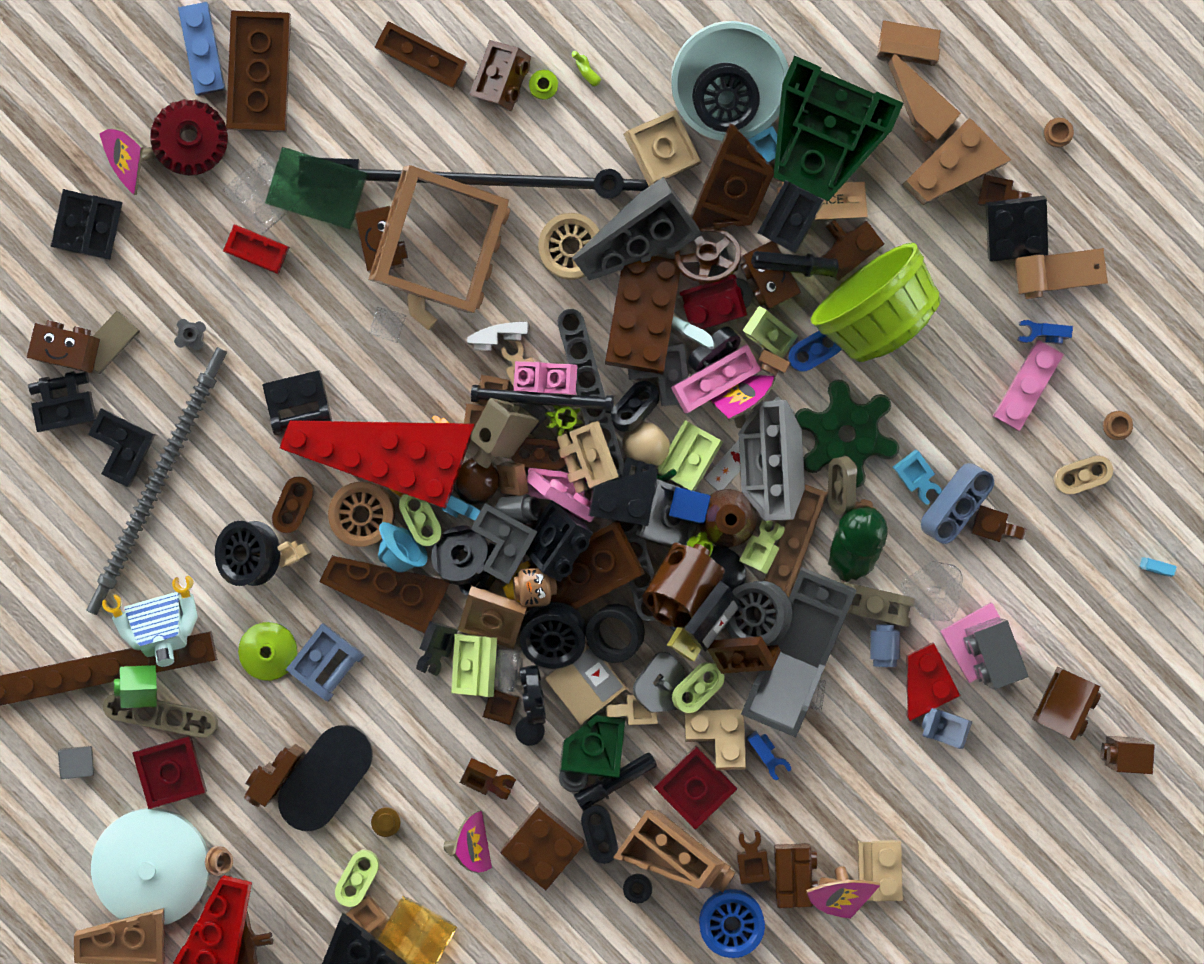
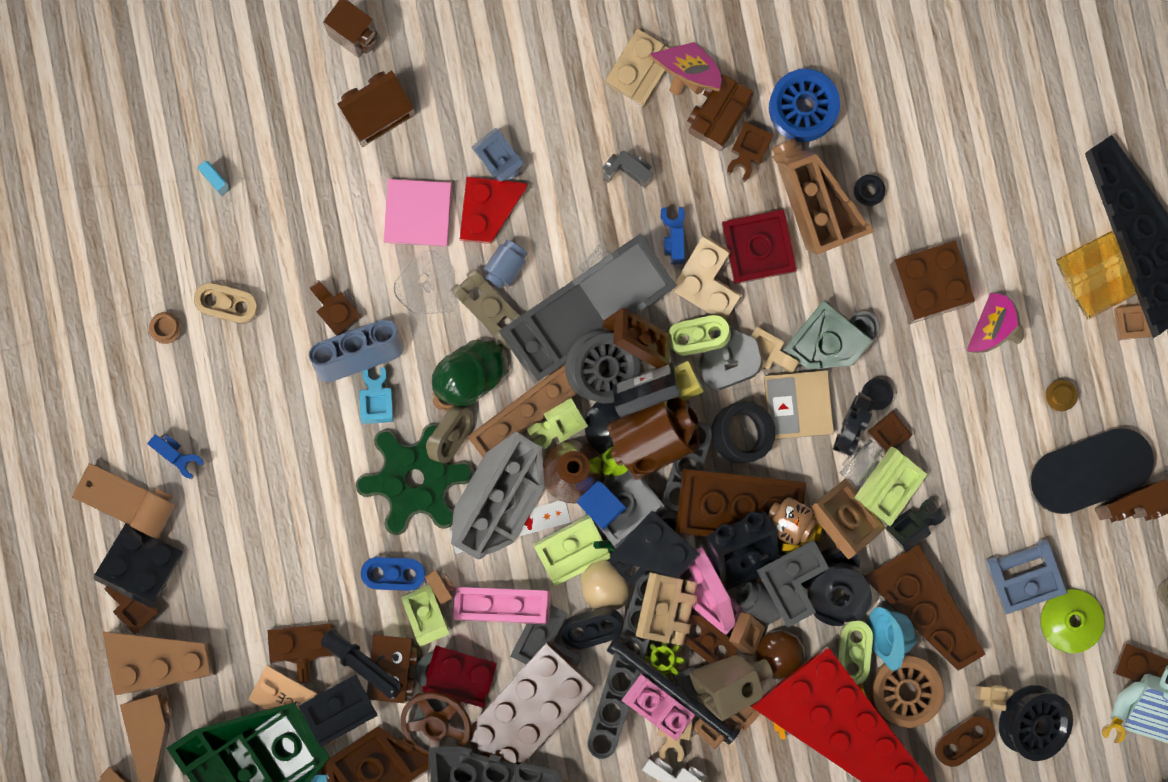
camera: 150 degrees left, 5 degrees down
yellowish green plate [335,850,379,907] -> none
medium azure plate [442,494,481,521] -> none
reddish brown plate [459,758,516,800] -> none
black wheel [520,602,586,669] -> none
black axle [573,753,657,811] -> none
black plate [581,804,618,864] -> none
light aqua piece [671,315,715,350] -> none
black beam [688,326,741,373] -> none
shield [709,375,776,428] -> none
lime piece [811,243,941,362] -> none
dark grey brick [963,617,1029,689] -> none
bright pink plate [993,340,1064,431] -> none
medium nougat plate [1044,118,1074,148] -> none
none -> dark grey bracket [602,150,653,189]

